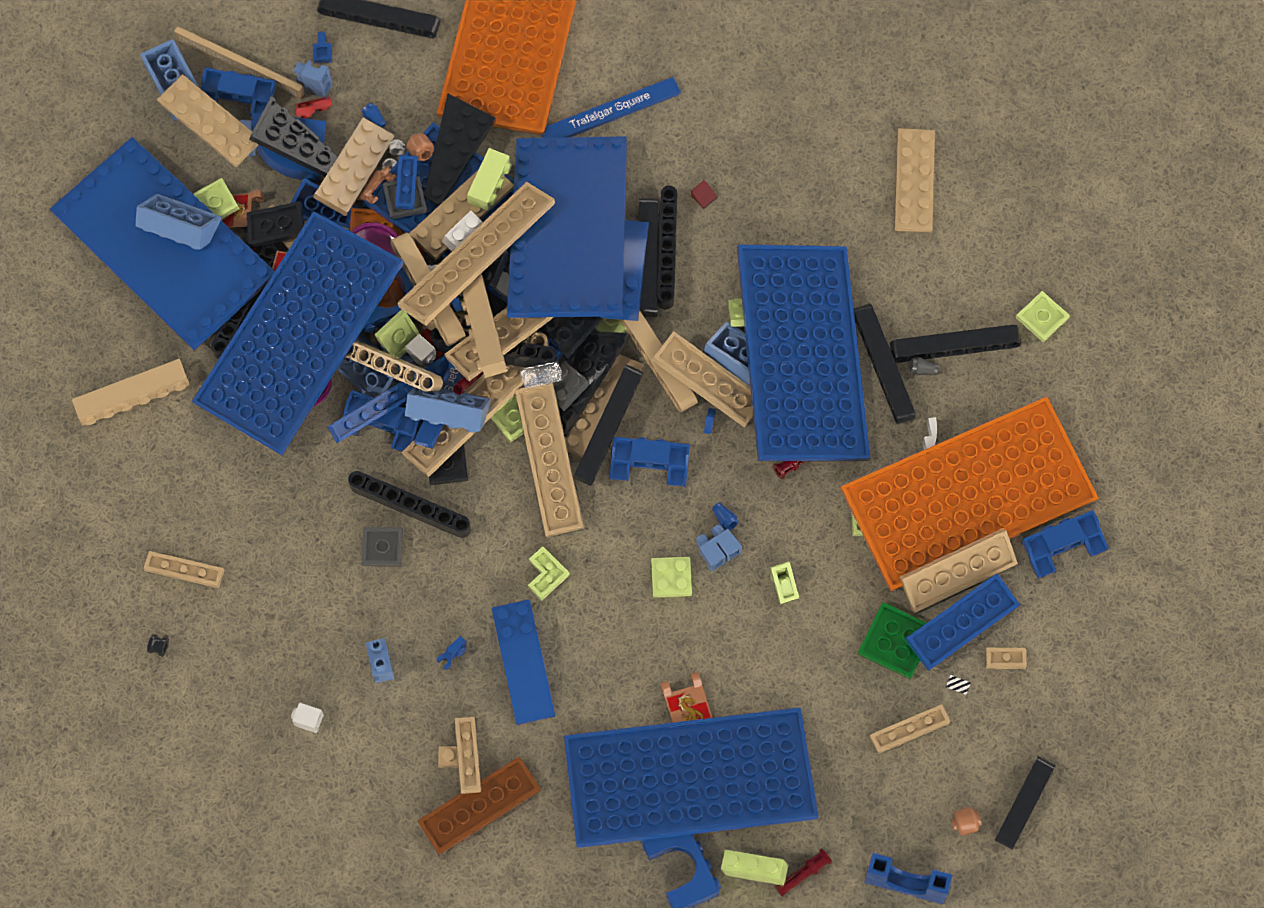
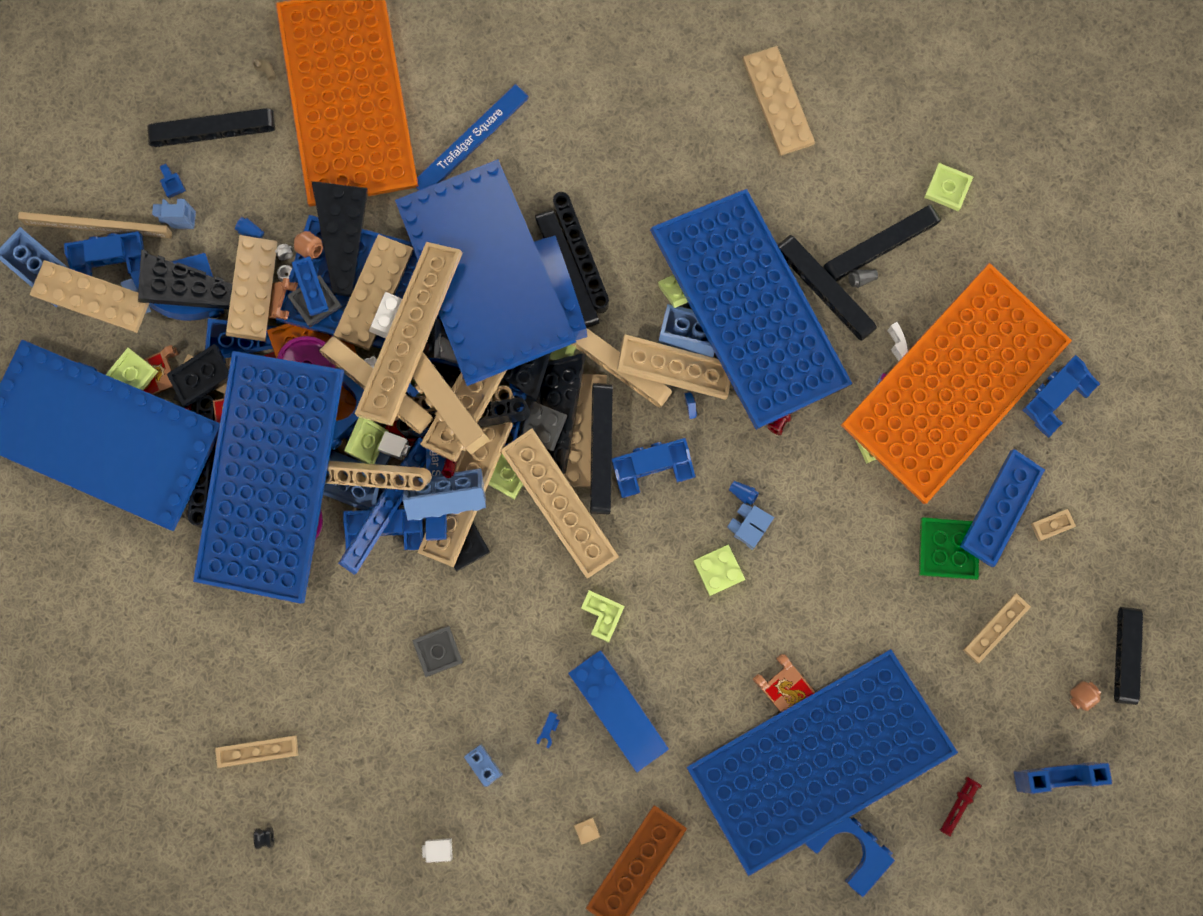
camera: 25 degrees left, 10 degrees up
tan brick [72,359,190,426] -> none
medium blue slope [135,194,221,249] -> none
red plate [294,96,332,118] -> none
black beam [348,471,471,538] -> none
tan plate [455,717,481,794] -> none
yellowish green brick [467,148,511,211] -> none
clear plate [520,361,563,388] -> none
dark red slope [691,180,717,209] -> none
yellowish green brick [721,850,788,886] -> none
yellowish green slope [770,561,799,604] -> none
tan plate [900,528,1018,613] -> none
sticker [946,675,971,695] -> none

